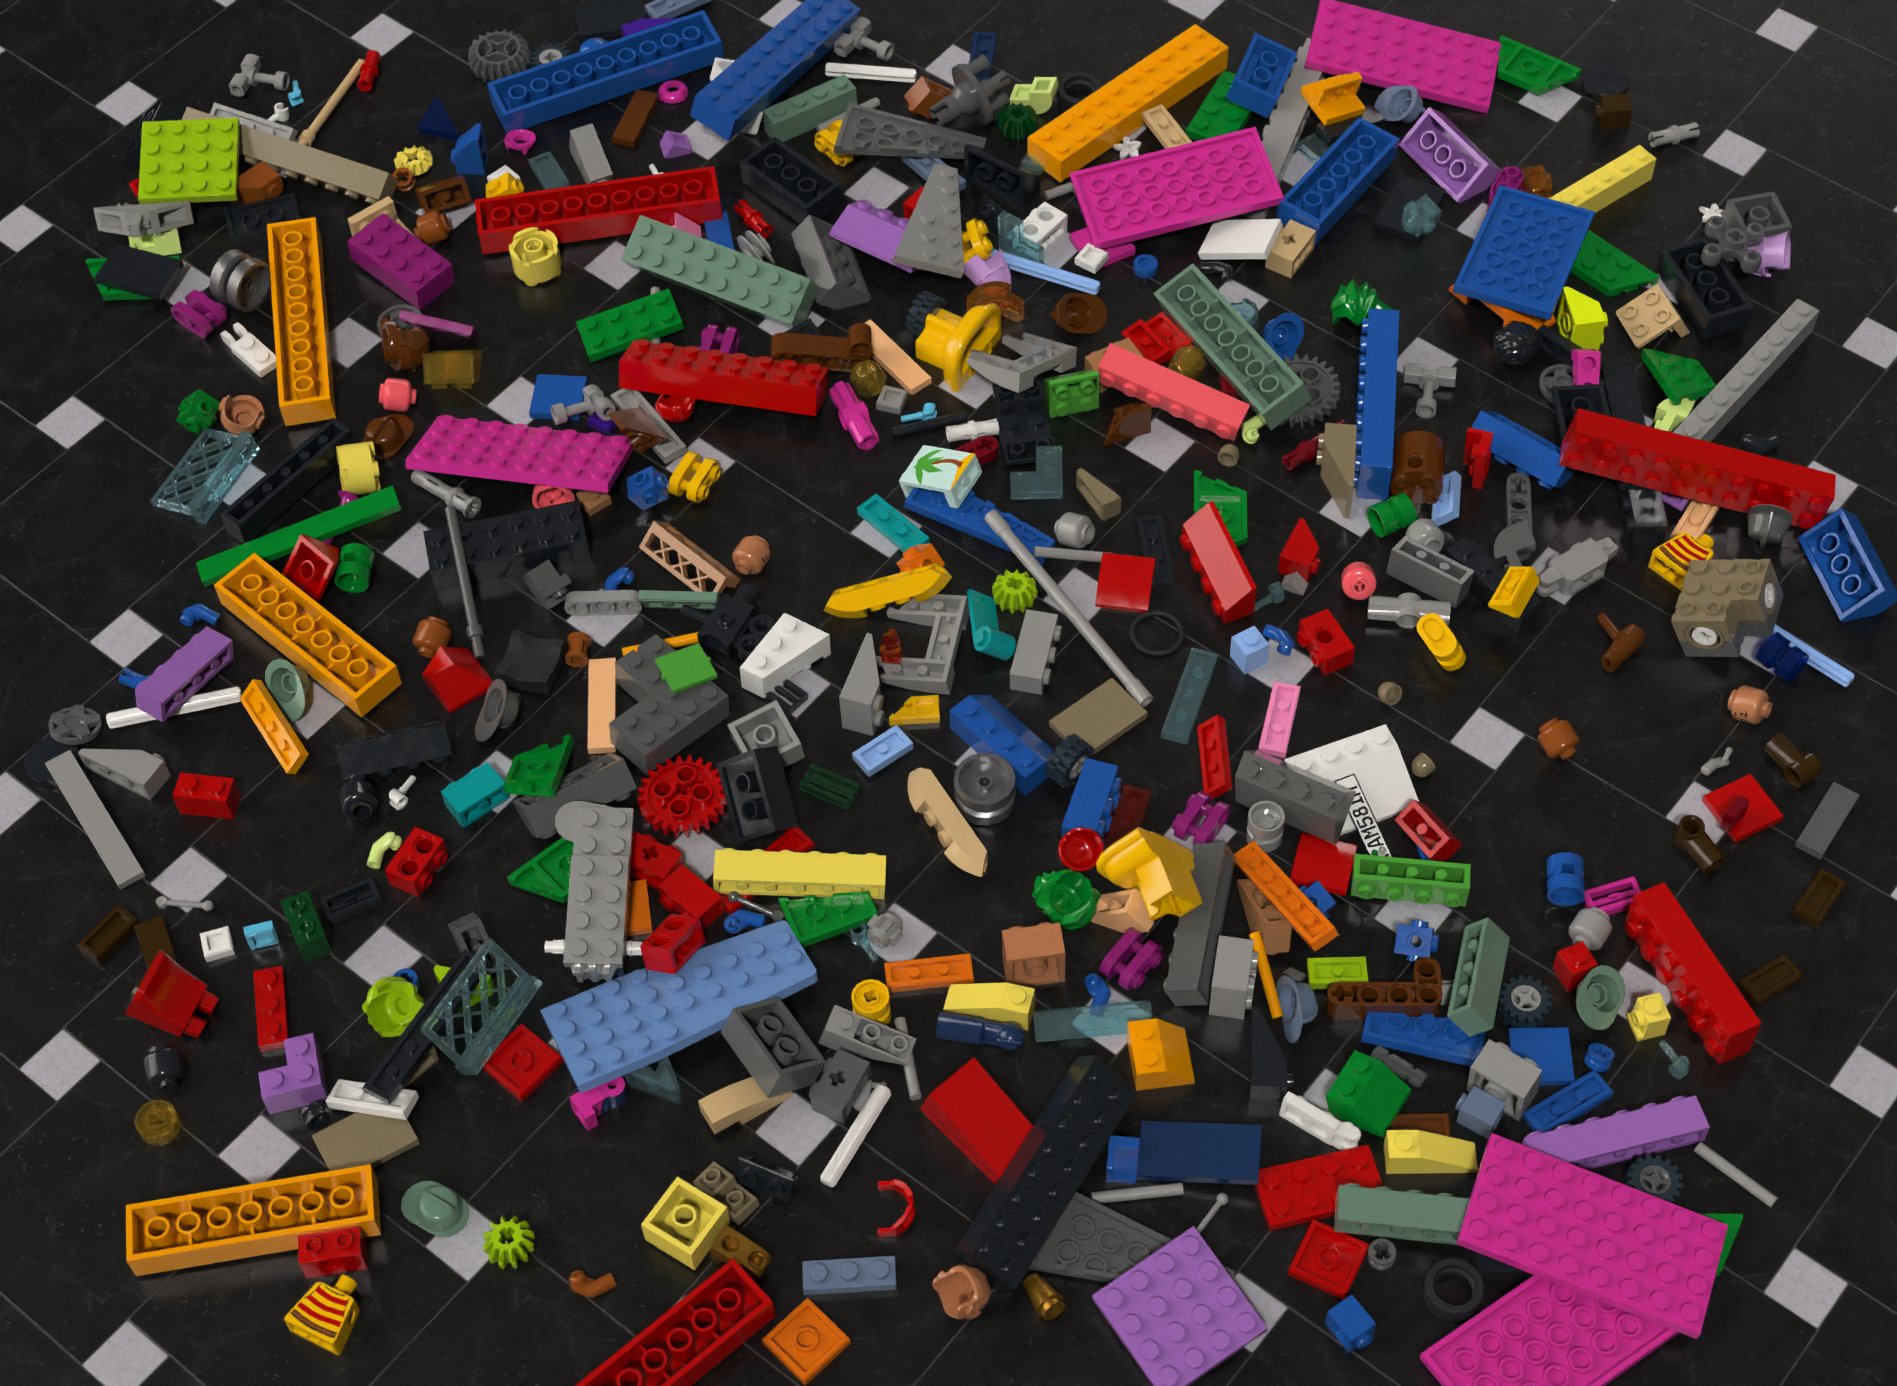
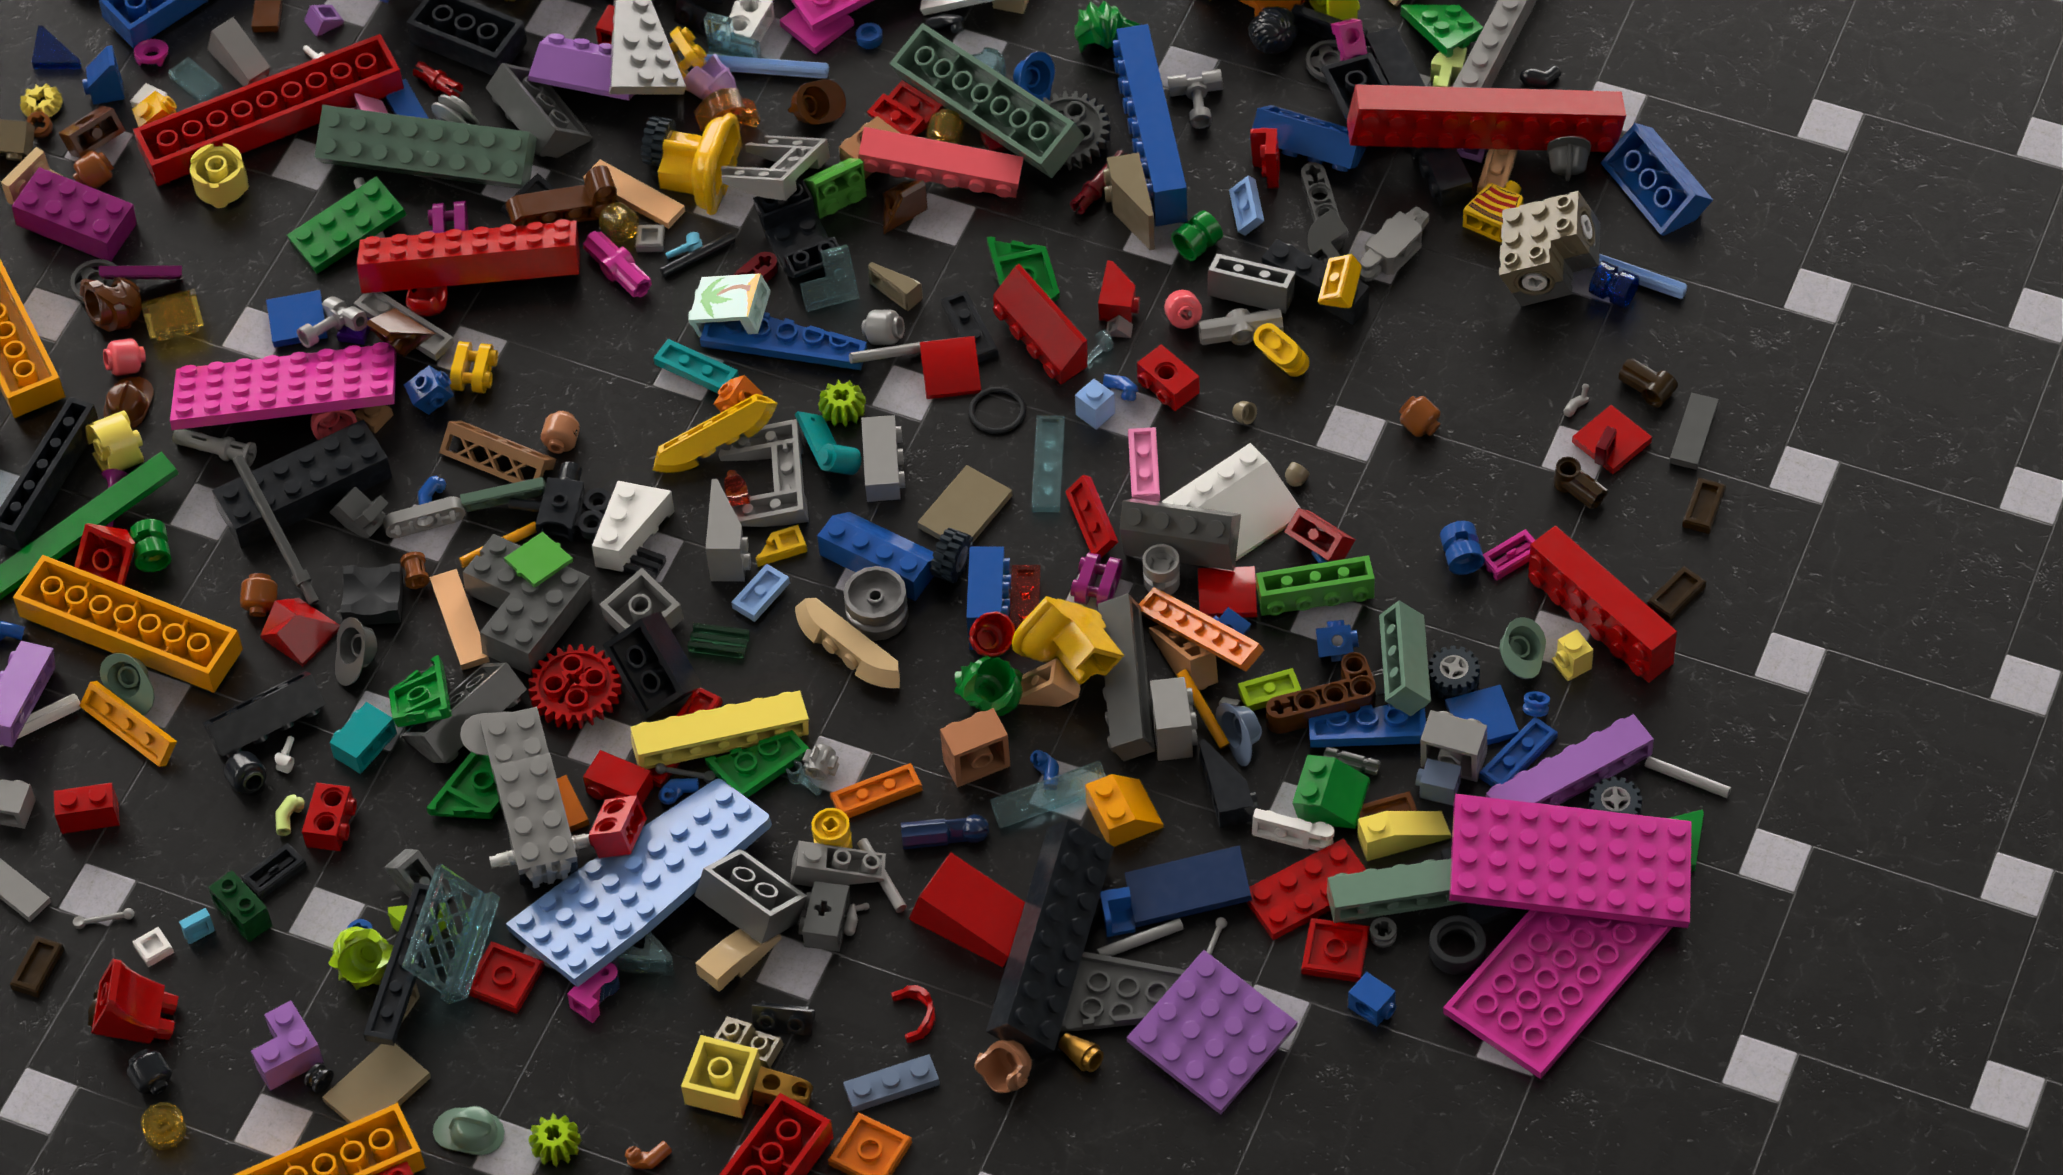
camera: 15 degrees left, 0 degrees up
dark brown tile [134,916,178,969] -> none
red plate [253,966,290,1052] -> none
white tile [325,1079,419,1120] -> none
red brick [631,831,684,889] -> none
white axle [820,1084,891,1187] -> none
light yellow slope [943,983,1035,1031] -> none
white pin [946,419,999,443] -> none
light grey piece [984,510,1153,707] -> none
white tile [1075,243,1109,274] -> none
magenta brick [1099,927,1163,991] -> none
dark tan hinge [1217,444,1239,467] -> none
yellowish green arm [1242,415,1266,444] -> none
sticker [1334,774,1393,857] -> none
reddish brown cylinder [1390,430,1445,504] -> none
light grey head [1405,518,1445,553] -> none
red brick [1552,941,1598,992] -> none
light grey head [1568,907,1612,951] -> none
reddish brown piece [1597,613,1645,672] -> none
clear light blue hand [1659,1040,1689,1079] -> none
nougat head [1728,685,1772,725] -> none

